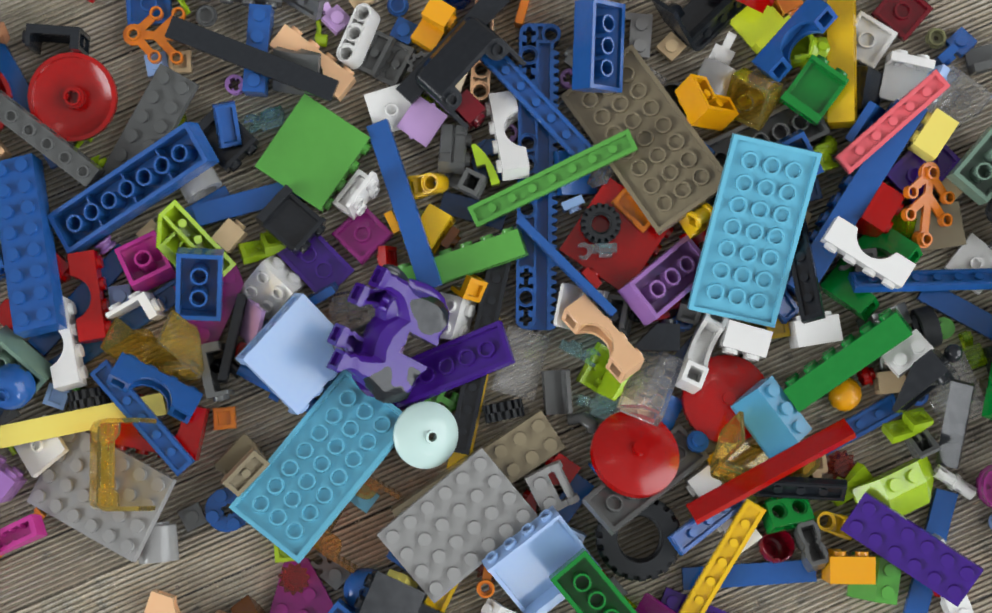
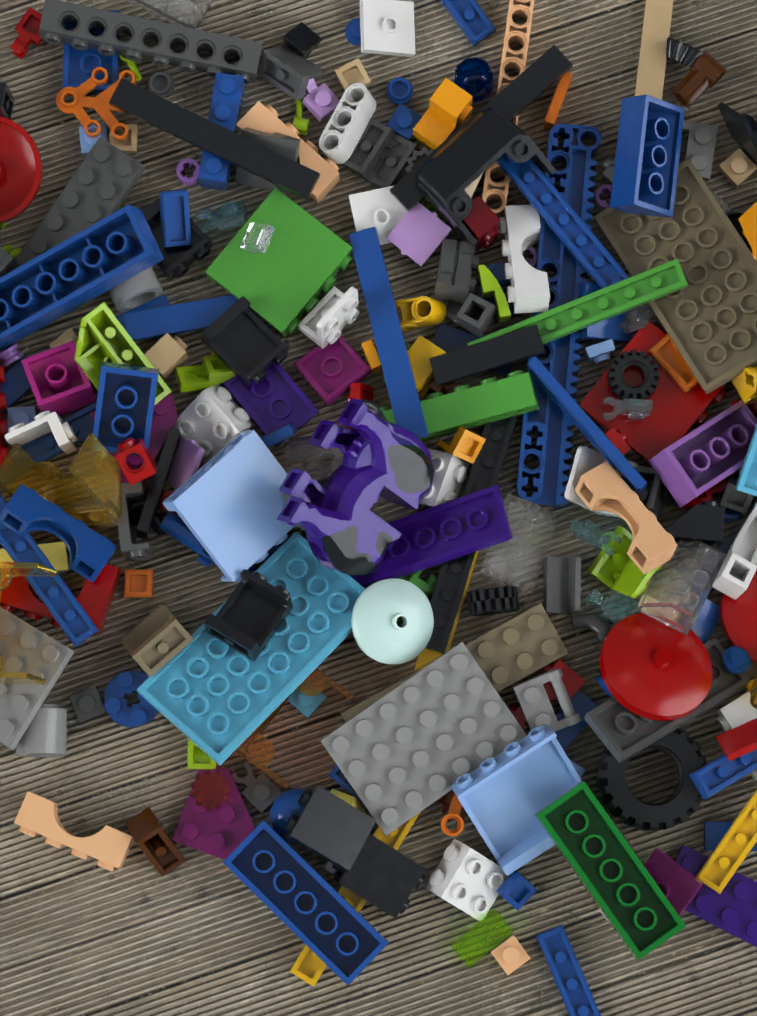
camera: 15 degrees right, 5 degrees down
none -> red brick [115,437,157,486]
none -> black panel [204,569,293,661]
none -> clear plate [240,222,275,254]
none -> black tile [429,324,546,387]

